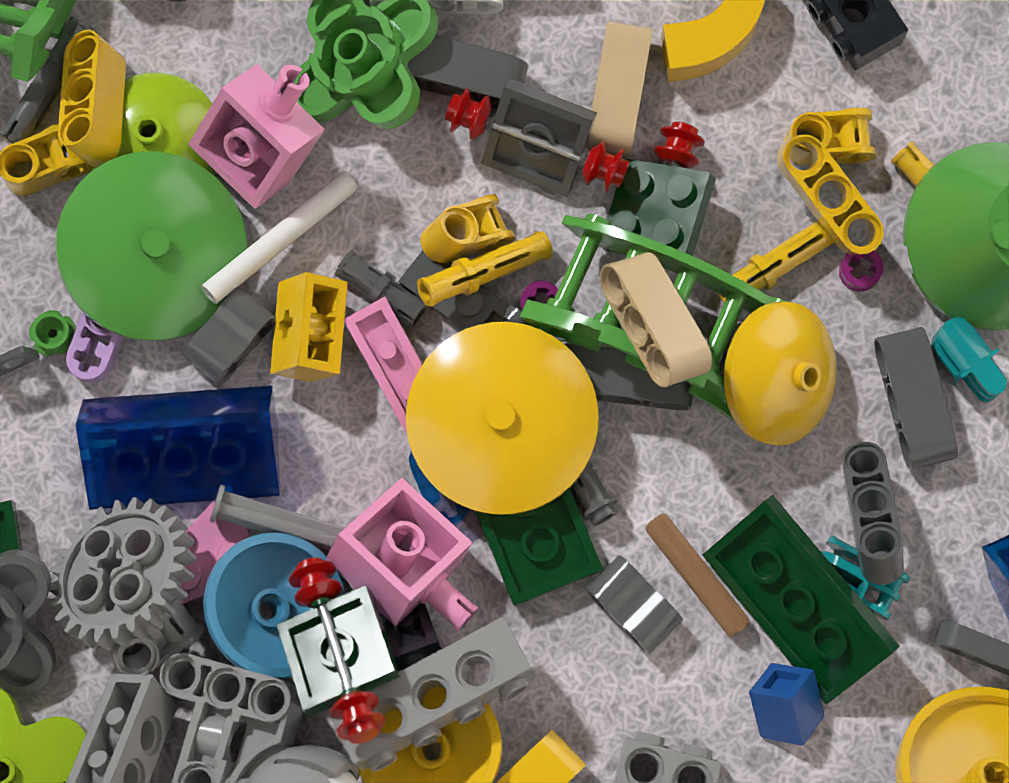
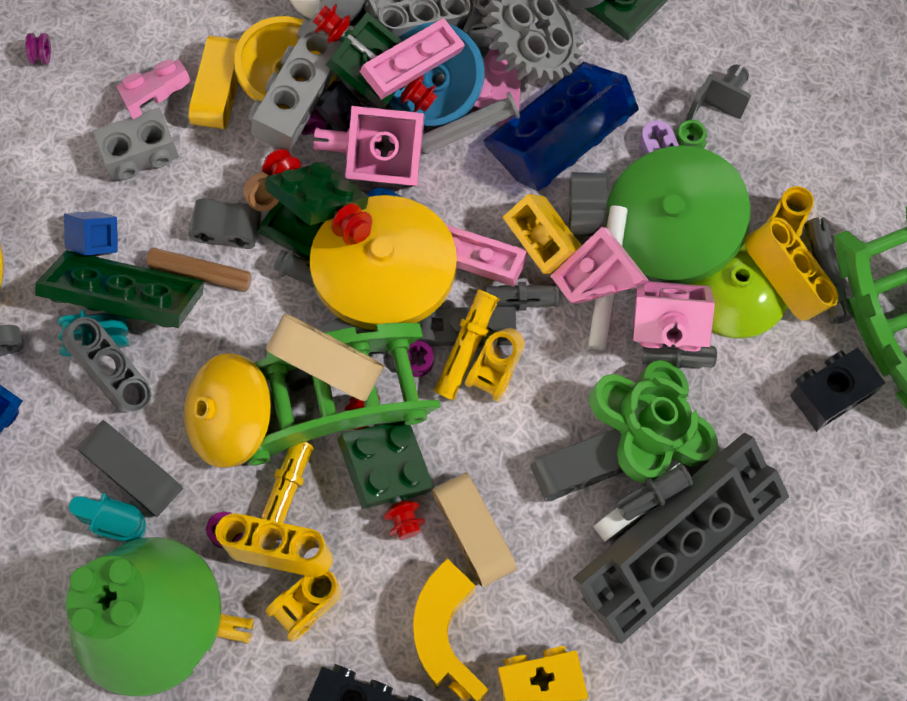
camera: 140 degrees right, 10 degrees down
dark grey plate [445,78,630,197] -> none
none -> medium nougat tile [243,172,279,212]
none -> dark green plate [262,149,372,245]
none -> bright pink plate [360,18,465,100]
none -> bright pink wing [551,227,649,304]

